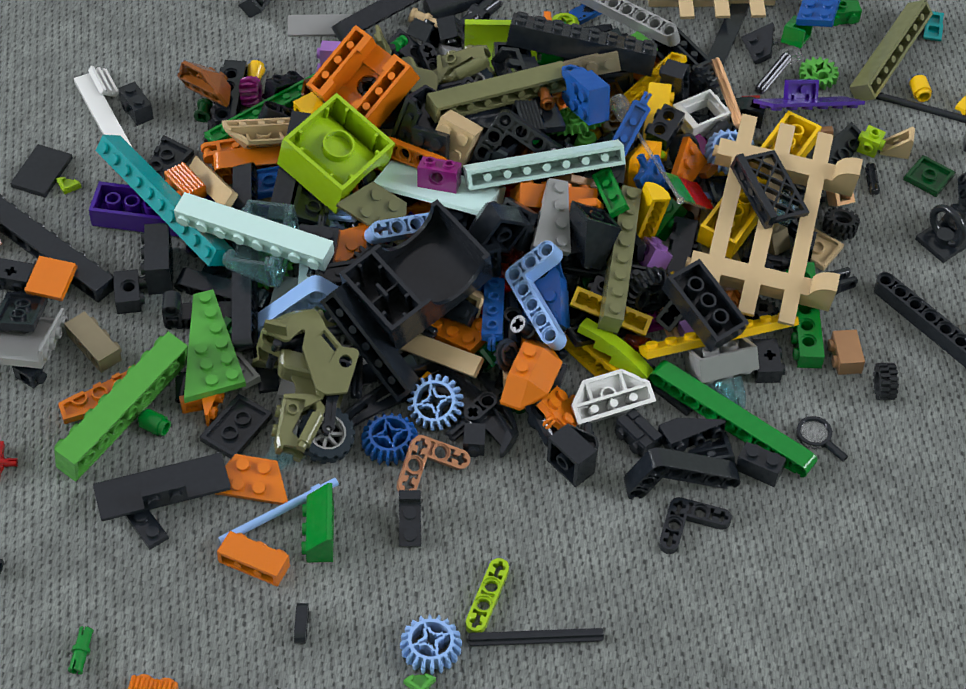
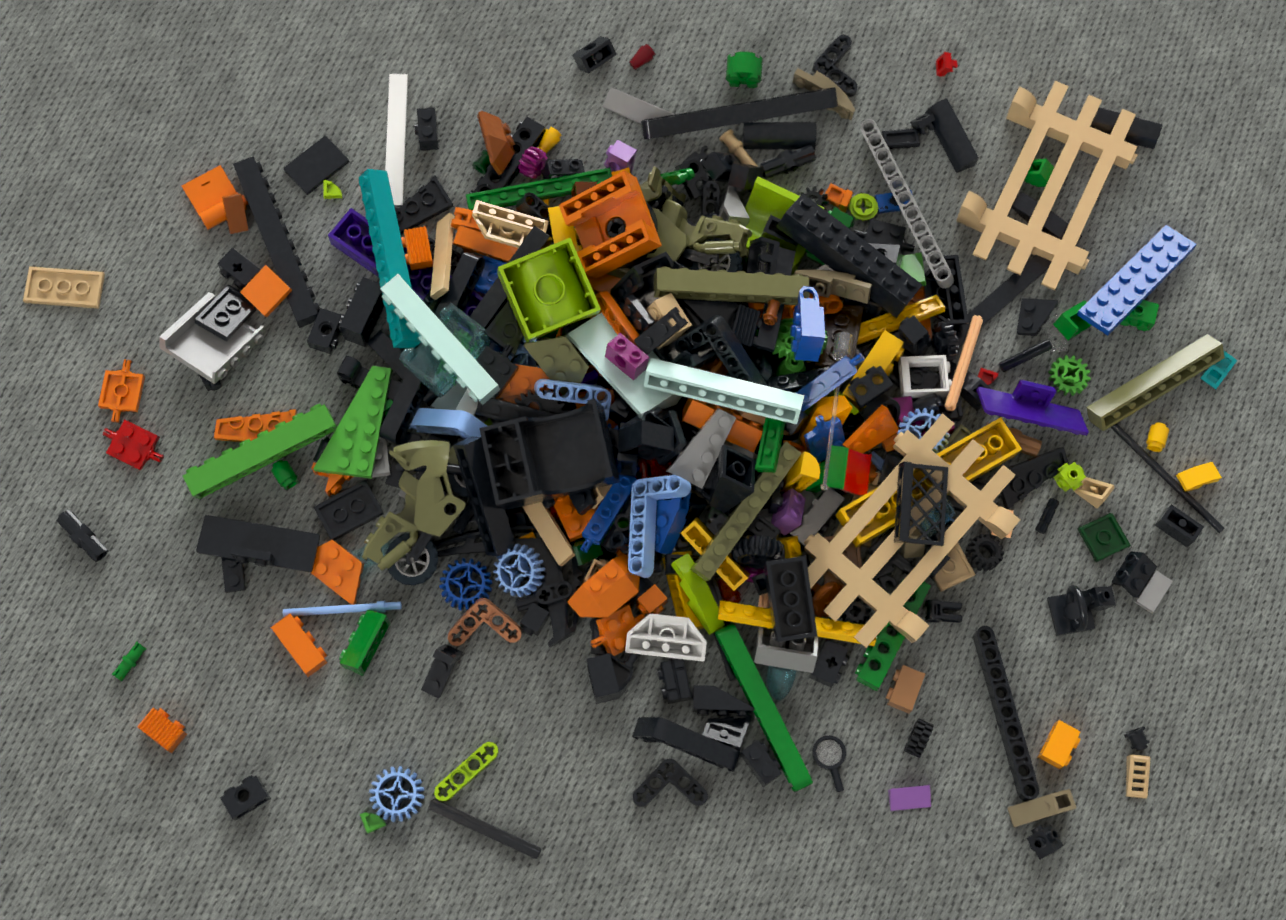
camera: 25 degrees right, 20 degrees up
dark tan brick [64,311,122,373] -> none
white tile [88,66,119,97] -> none
black beam [294,603,309,644] -> none
black gear [493,339,519,372] -> none
orange tile [578,198,604,210] -> none
none -> black plate [634,307,688,355]
none -> orange brick [637,584,668,615]
none -> medium lavender slope [888,785,931,811]

